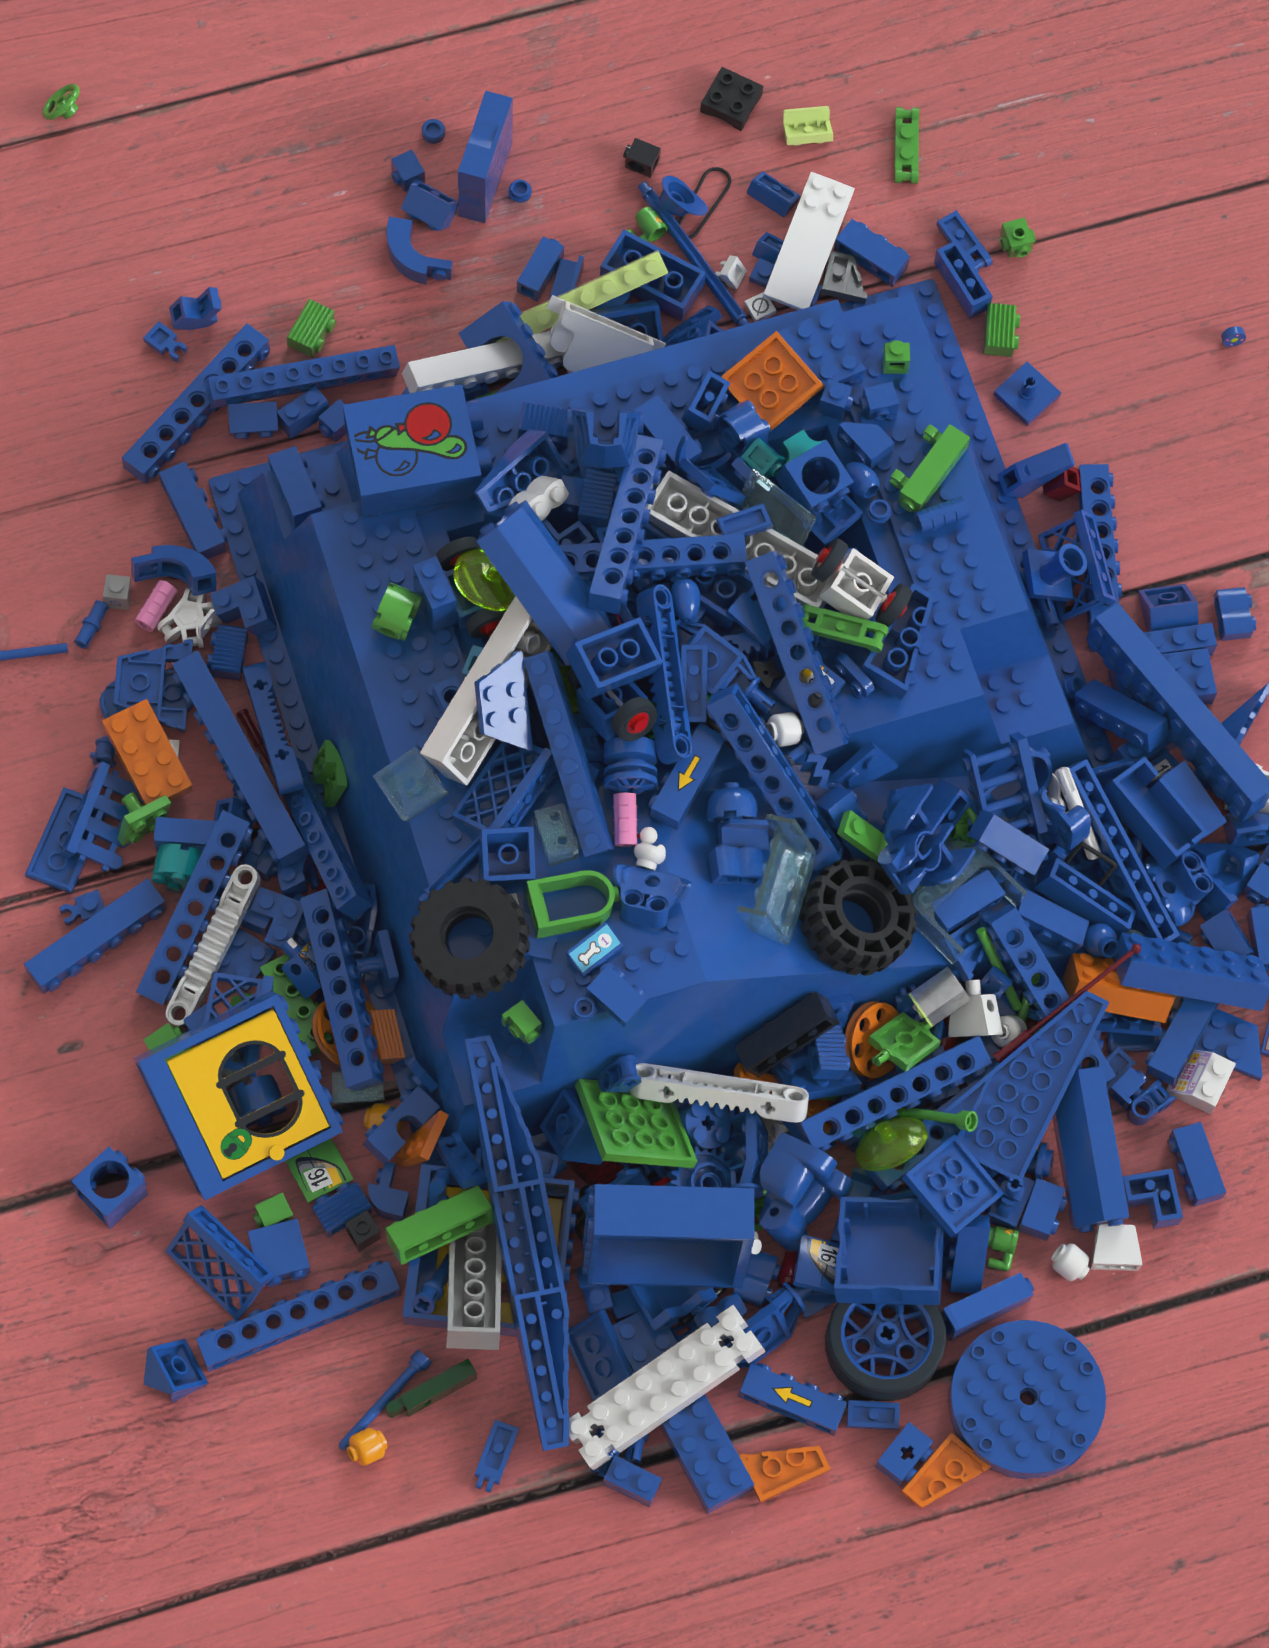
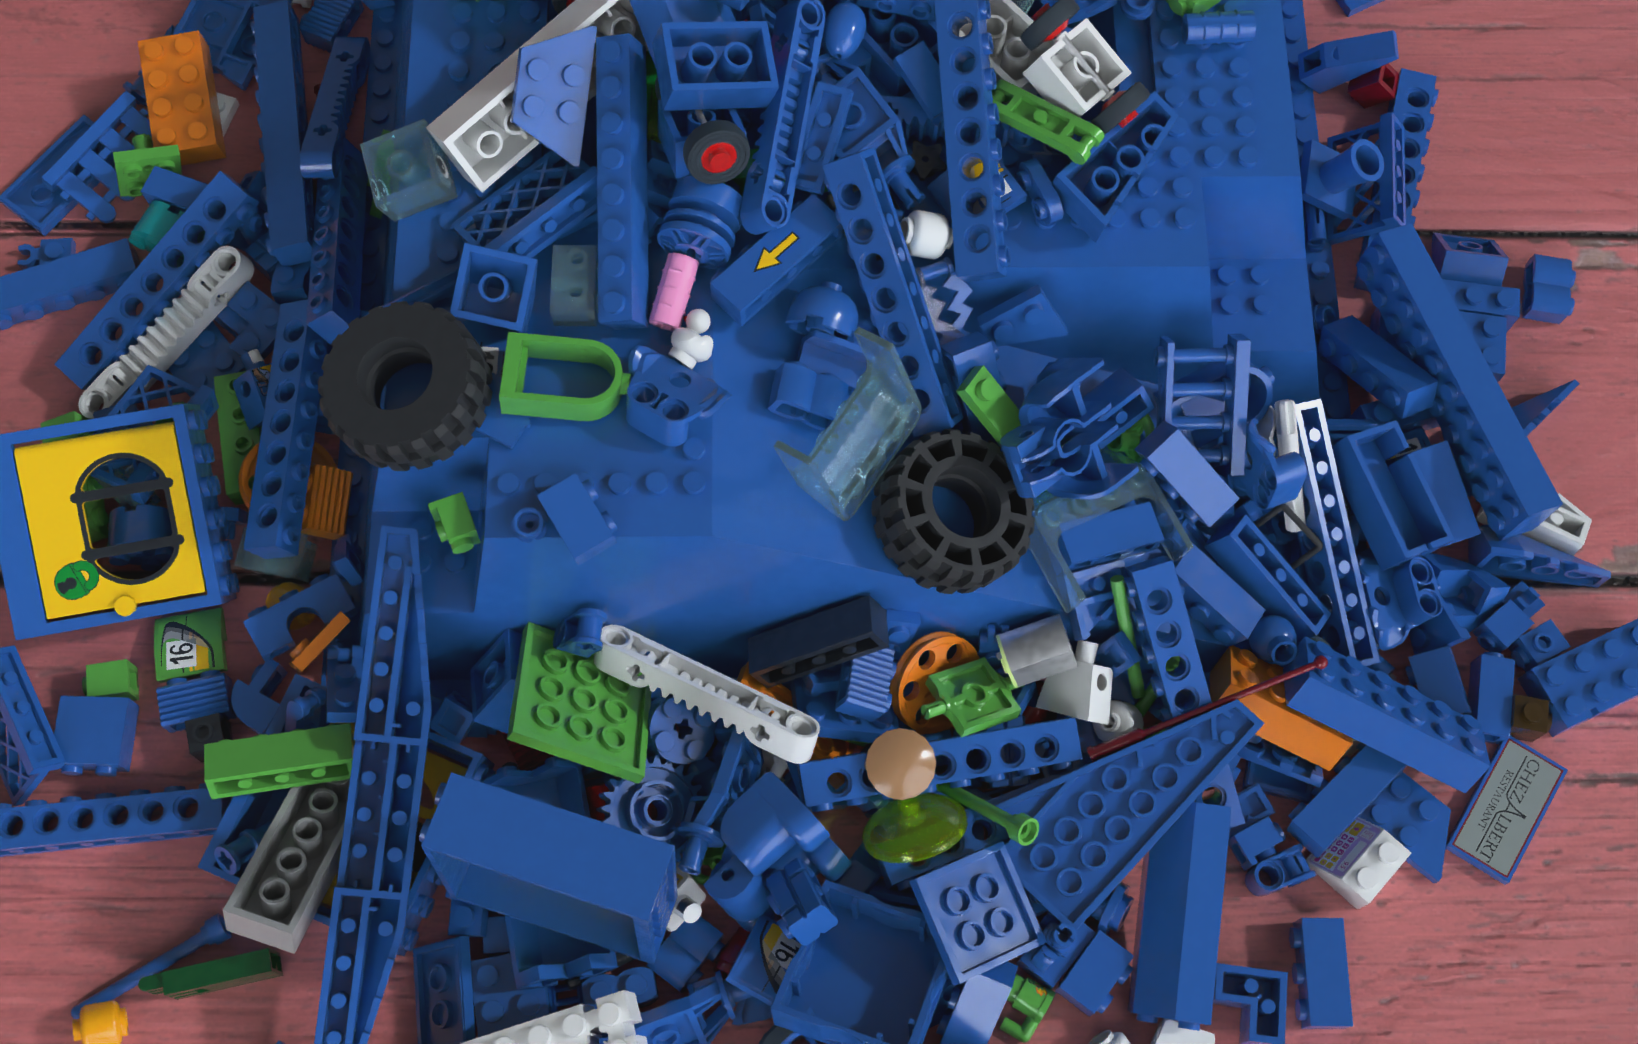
camera: 20 degrees right, 0 degrees up
slope [566,922,624,978] -> none
none -> blue brick [766,857,838,946]
none -> medium nougat dish [864,728,936,800]

